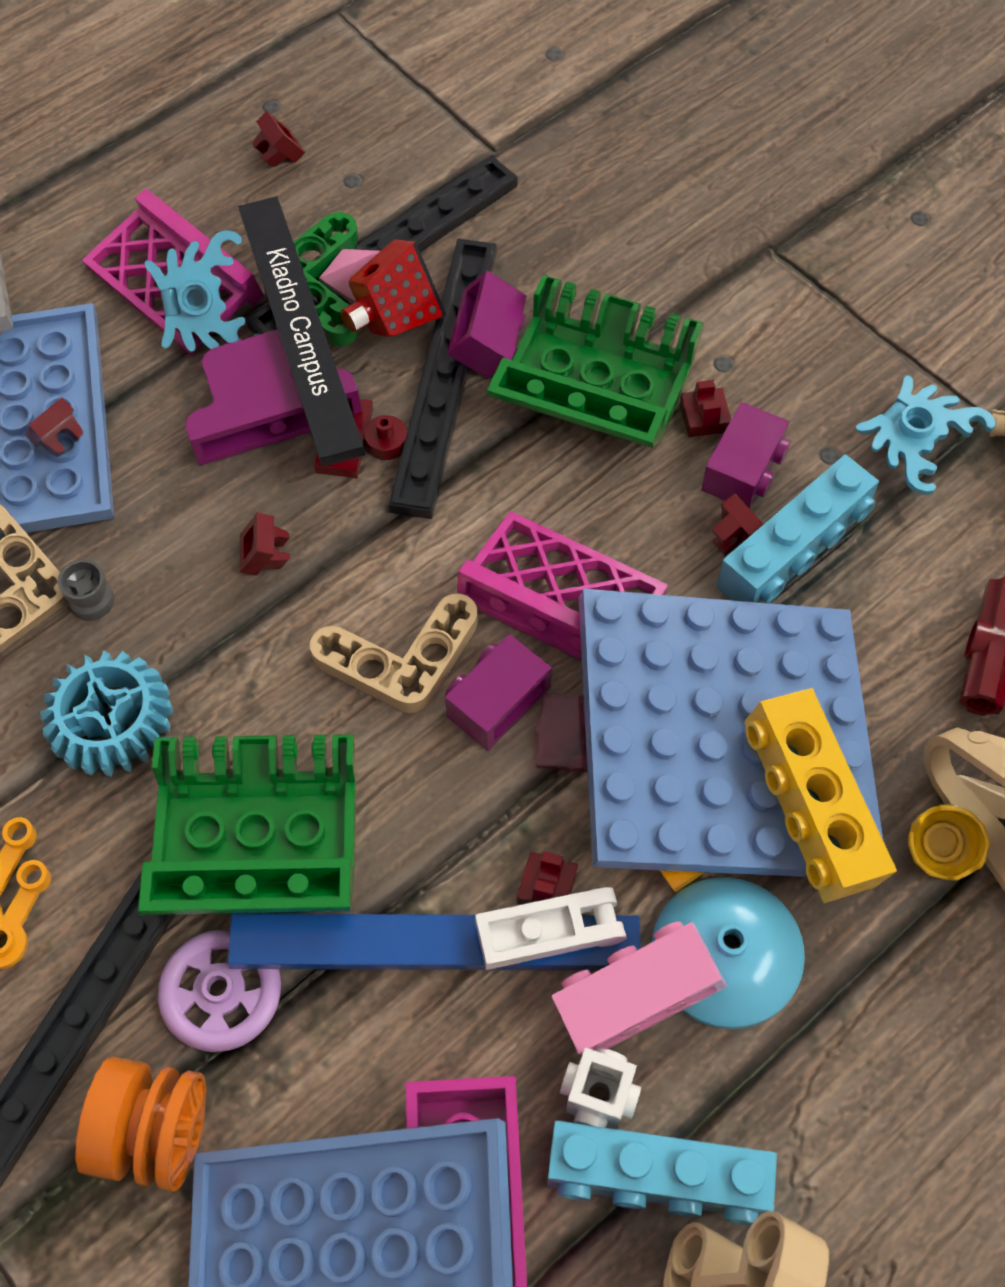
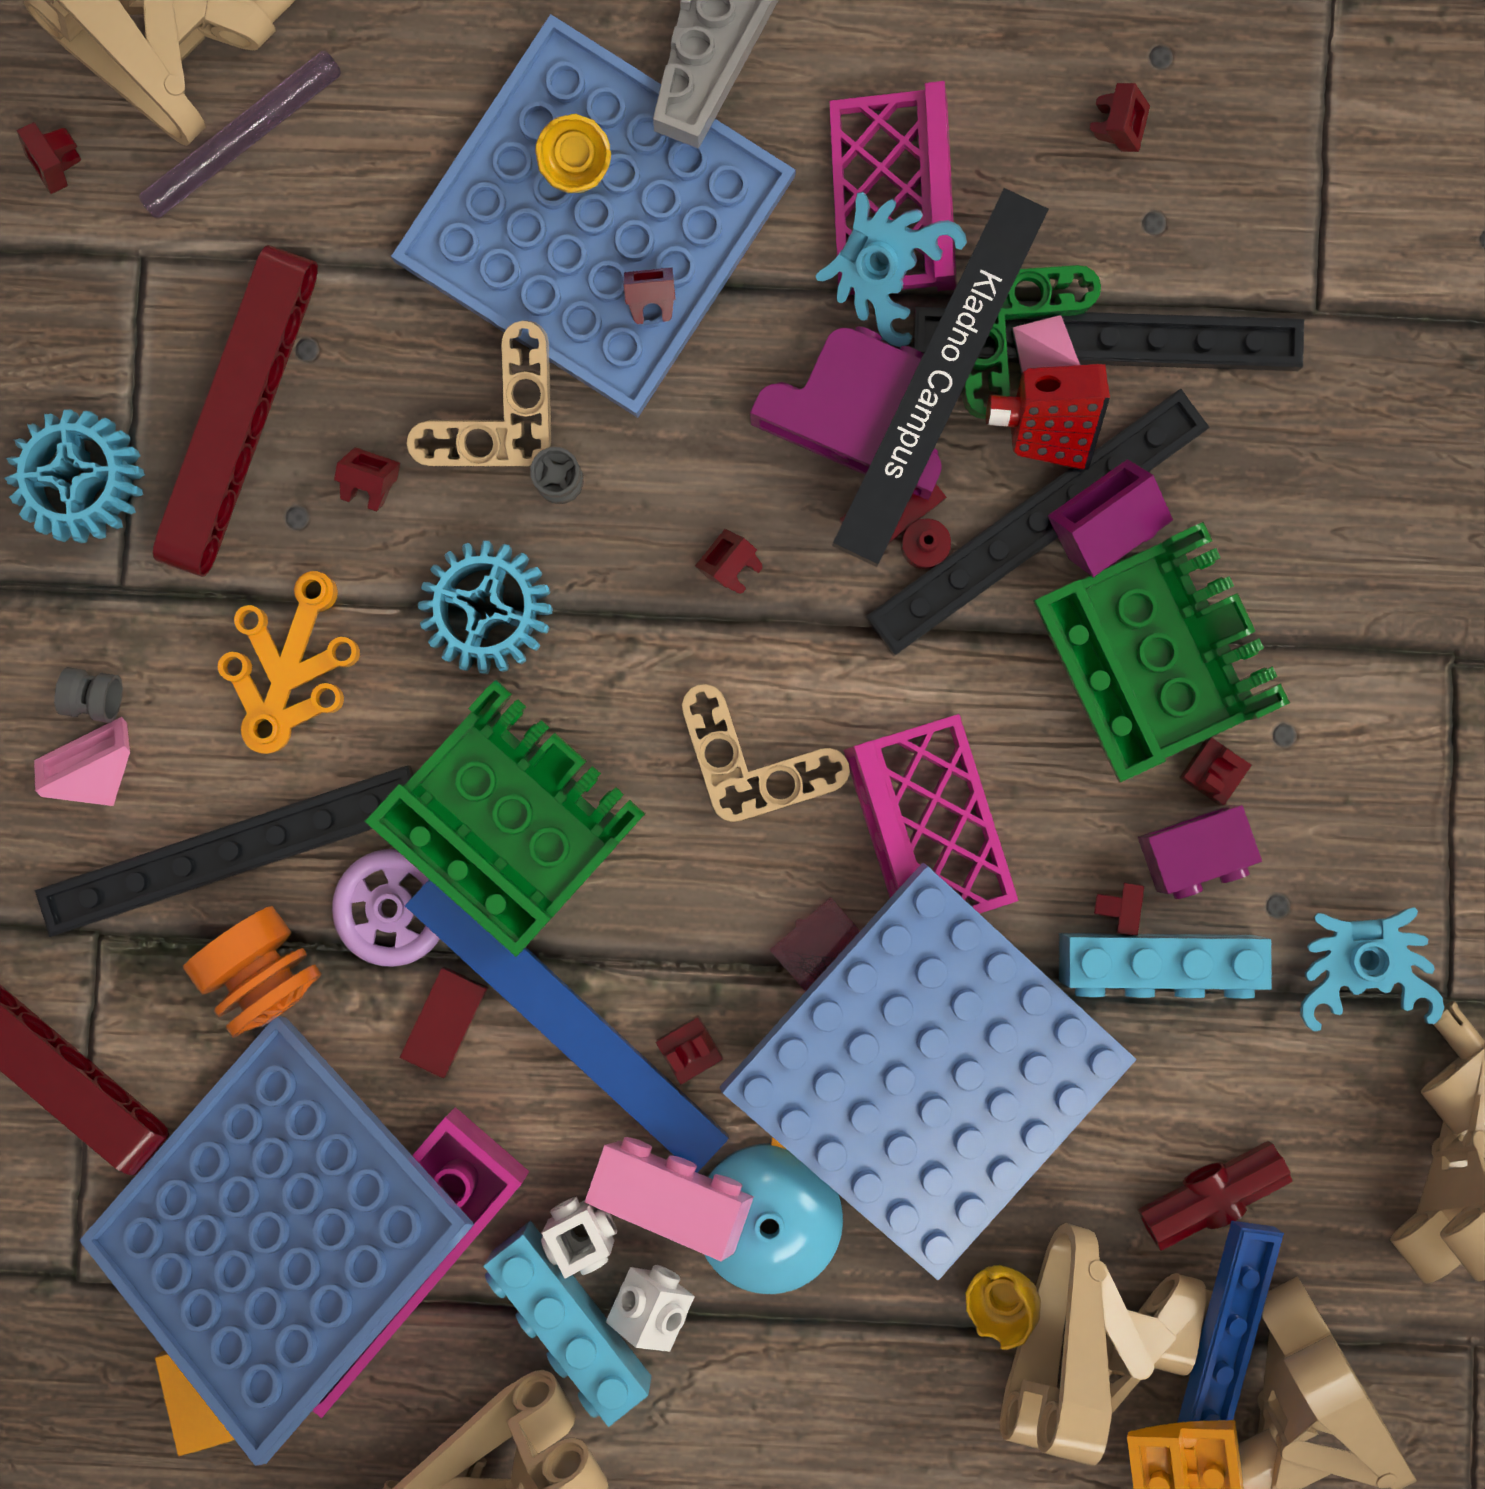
camera: 45 degrees right, 25 degrees up
magenta brick [445,634,552,751] -> none
white plate [475,887,627,970] -> none
yellow brick [744,688,897,903] -> none
none -> dark red tile [399,966,488,1079]
none -> white brick [606,1265,695,1352]

